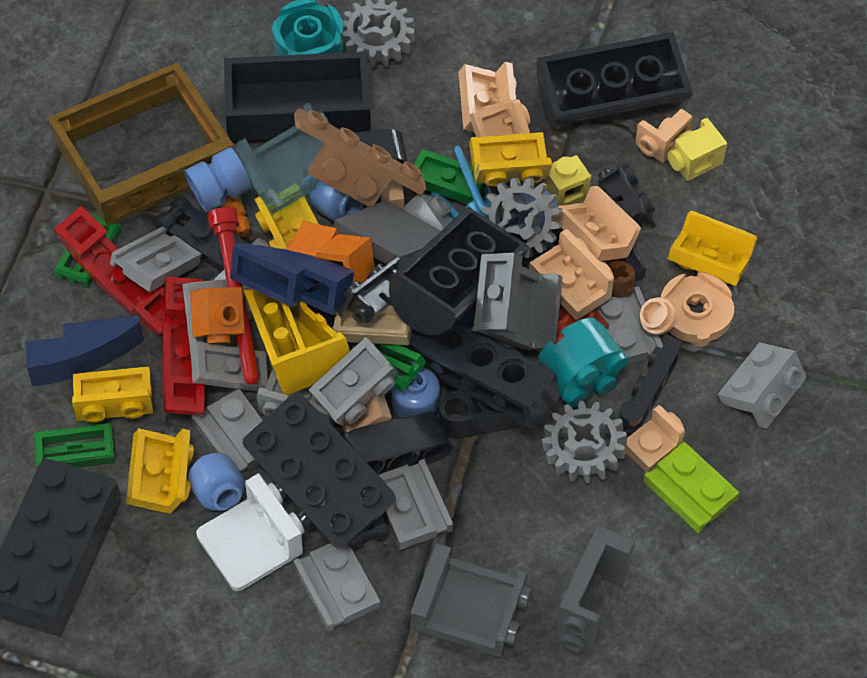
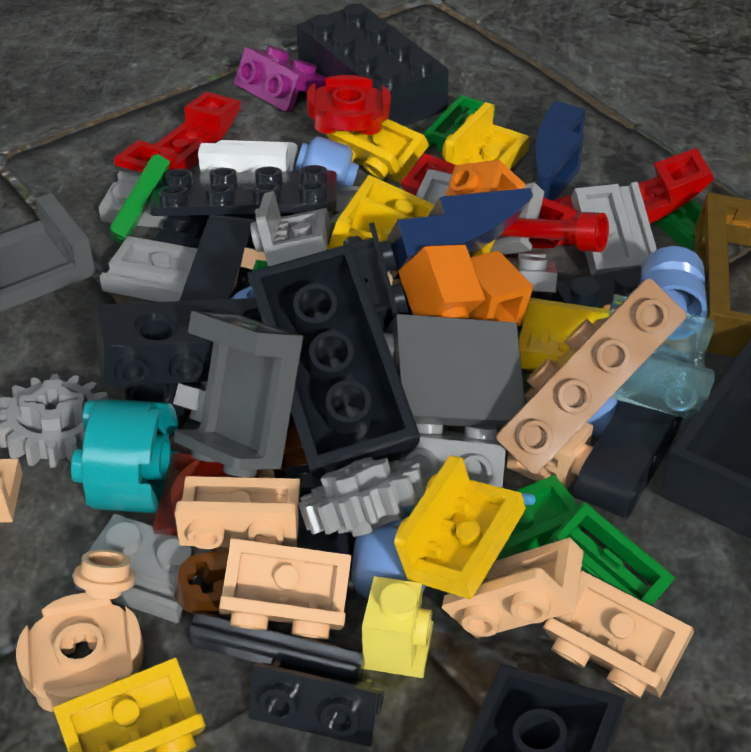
camera: 130 degrees right, 15 degrees down
black plate [619,336,682,438] -> none
none -> green tile [110,153,170,245]
none -> red slope [114,92,240,173]
none -> magenta bracket [234,45,325,112]
none -> red plate [307,75,391,135]
none -> green tile [546,502,676,606]

